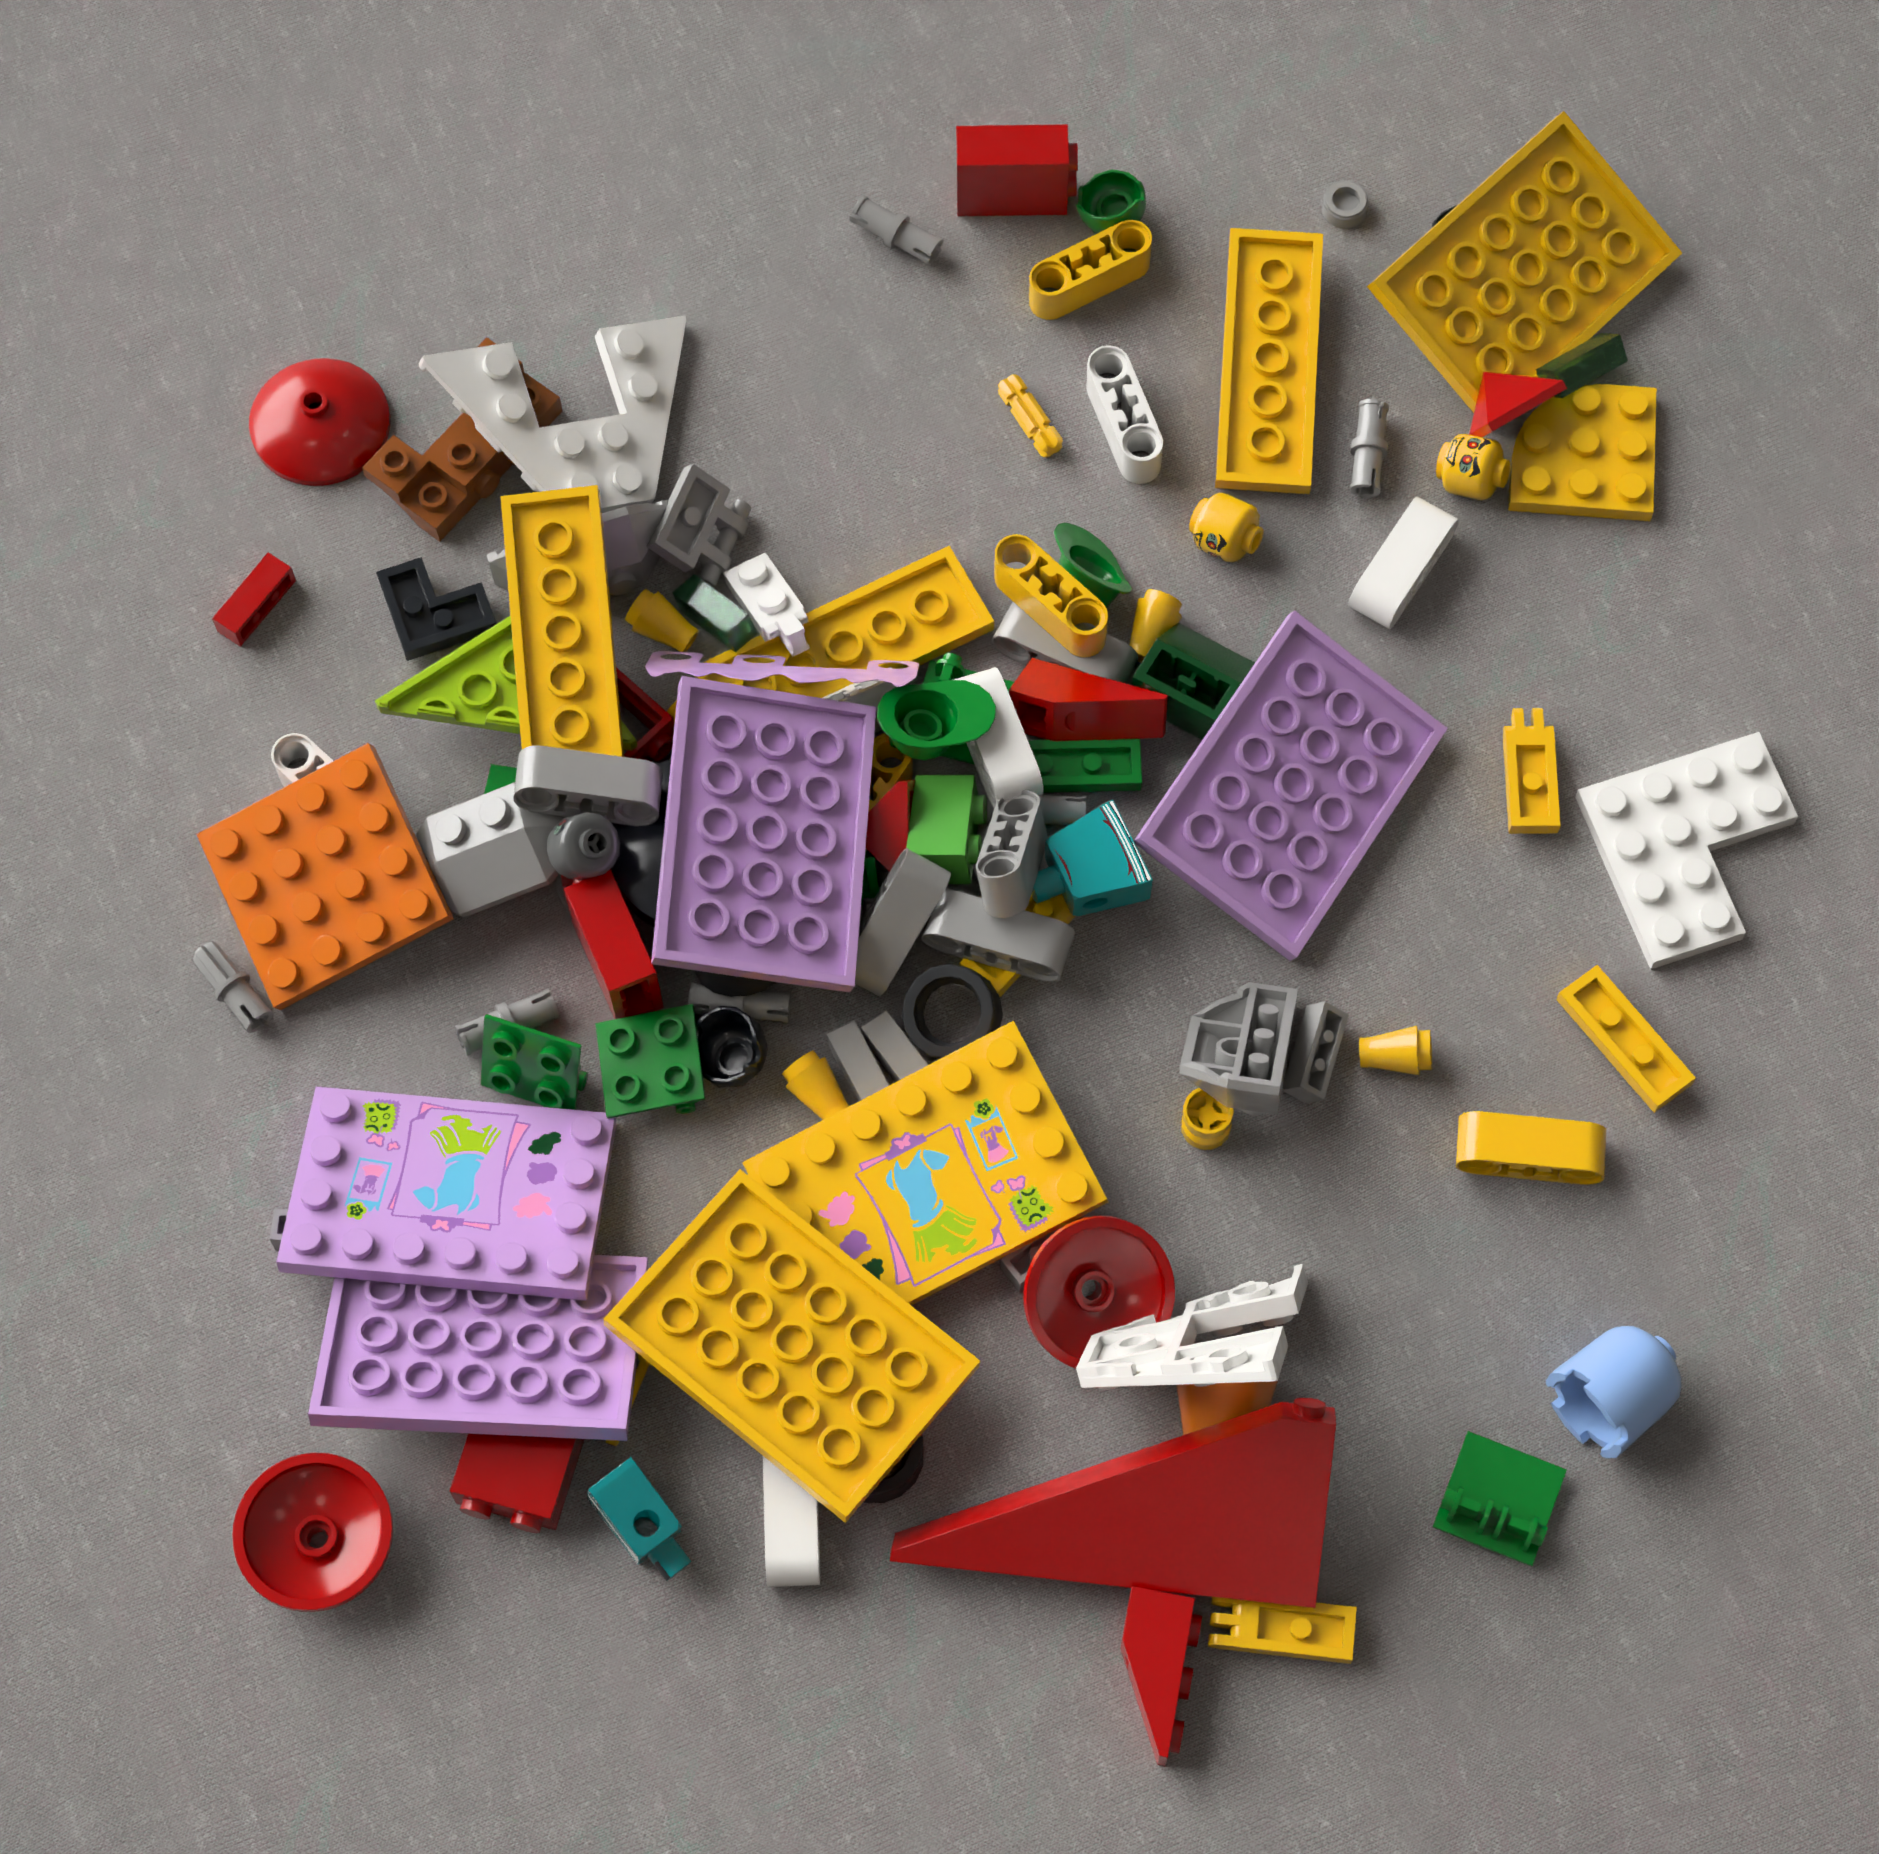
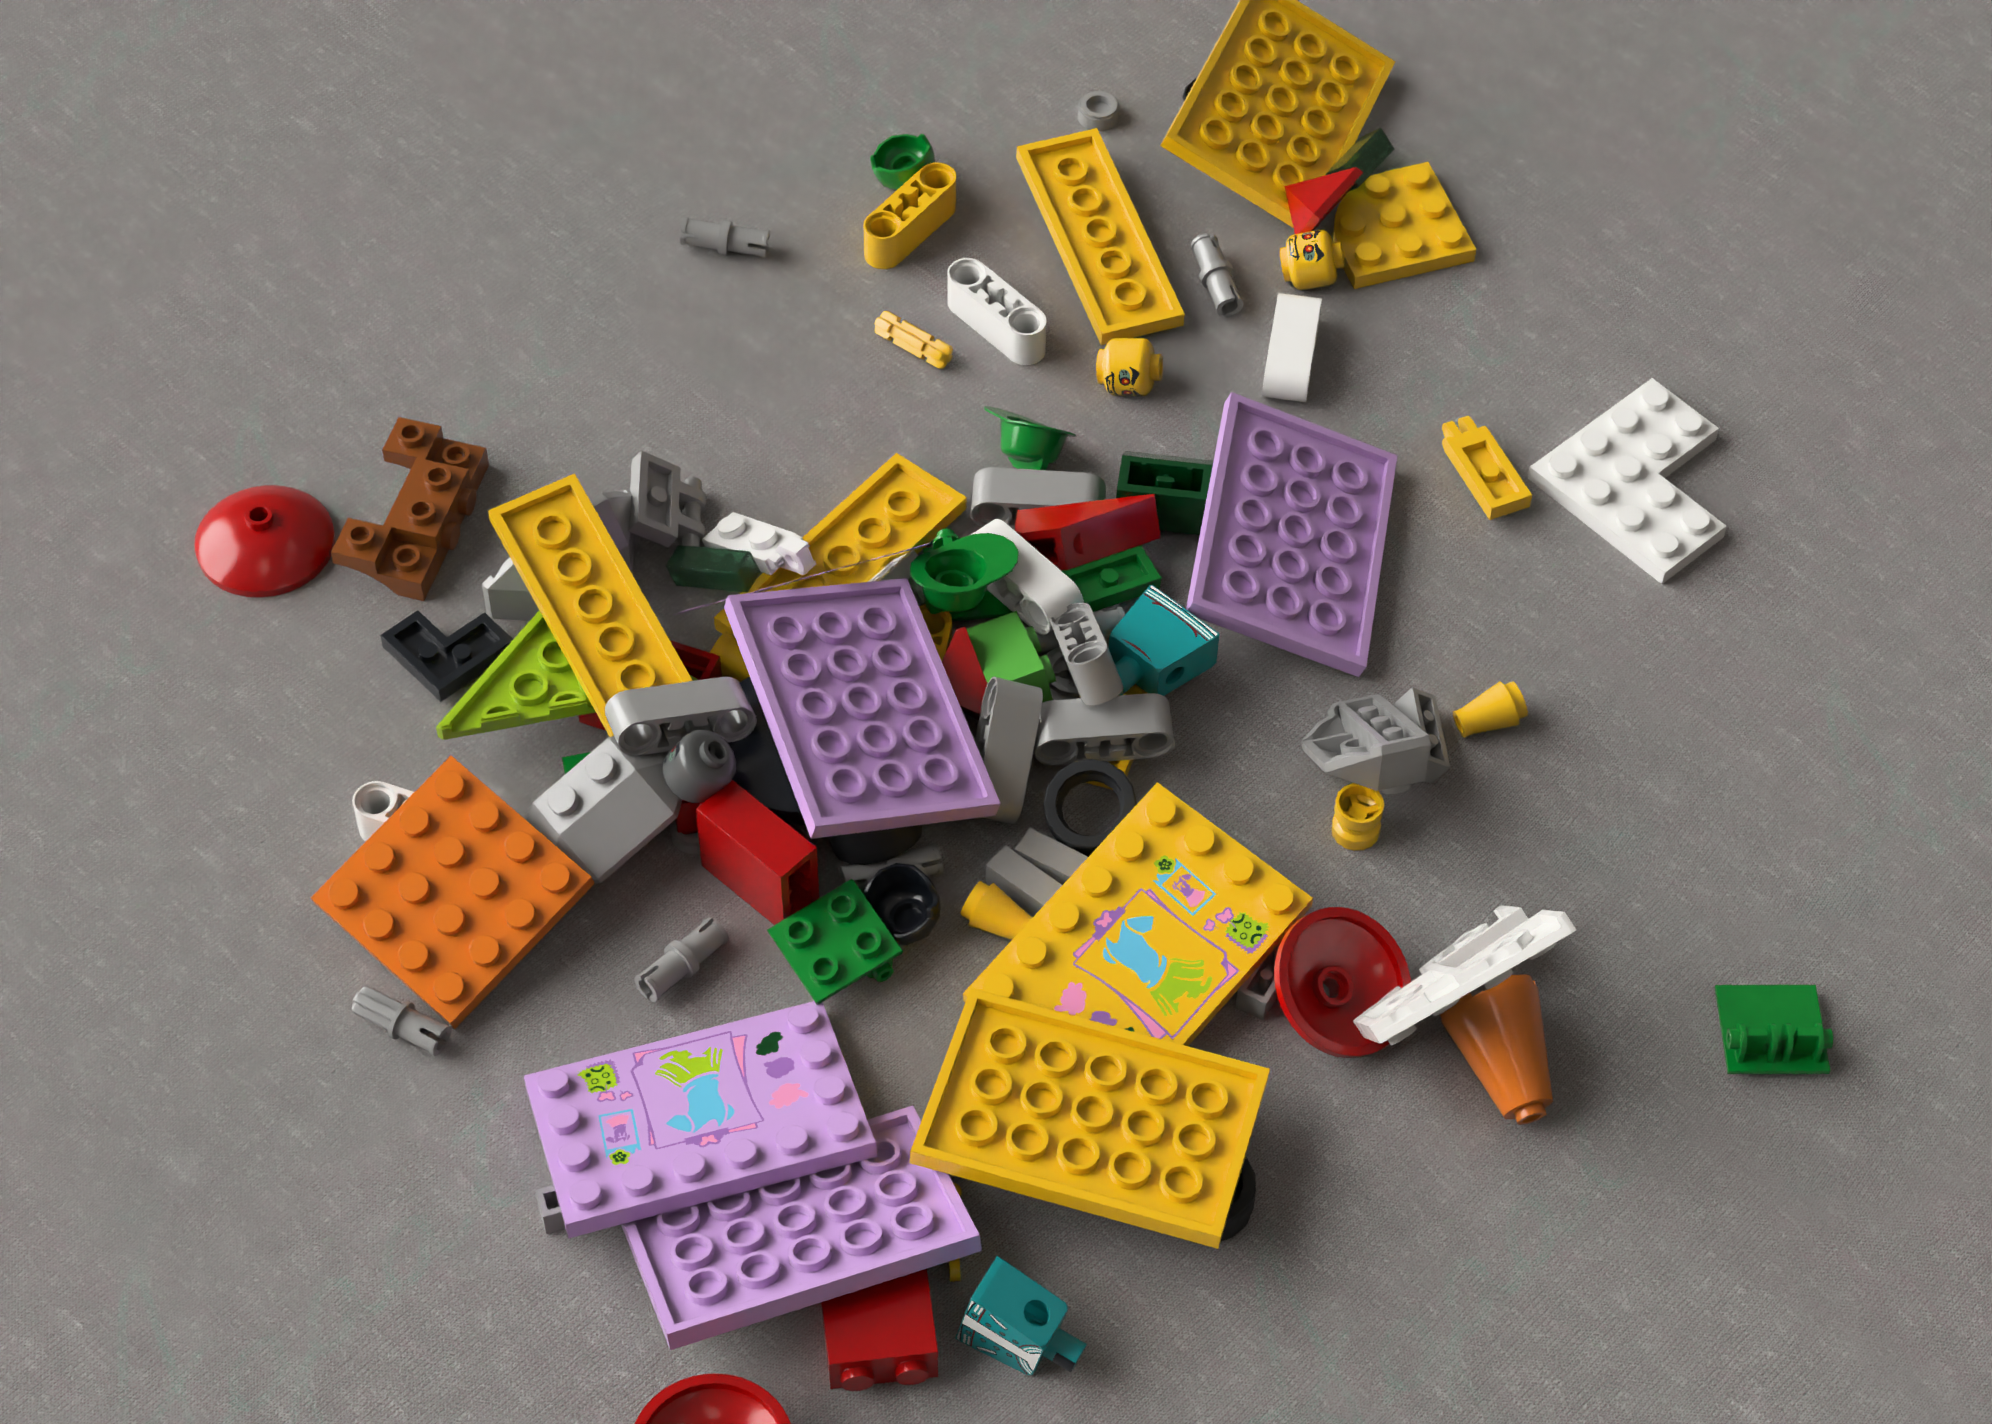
camera: 25 degrees left, 15 degrees down
red piece [212,552,296,647] -> none
white wing [419,315,687,513] -> none
green hinge [481,1014,588,1110] -> none
yellow cone [625,589,699,652] -> none
white beam [763,1456,820,1587] -> none
red slope [890,1398,1336,1608] -> none
red brick [956,124,1078,216] -> none
yellow beam [994,534,1108,657] -> none
red slope [1120,1586,1202,1766] -> none
yellow cone [1129,589,1182,663] -> none
yellow hinge [1208,1597,1357,1664] -> none
yellow beam [1456,1111,1607,1185] -> none
light blue cylinder [1546,1326,1681,1458] -> none
yellow plate [1556,965,1696,1113] -> none

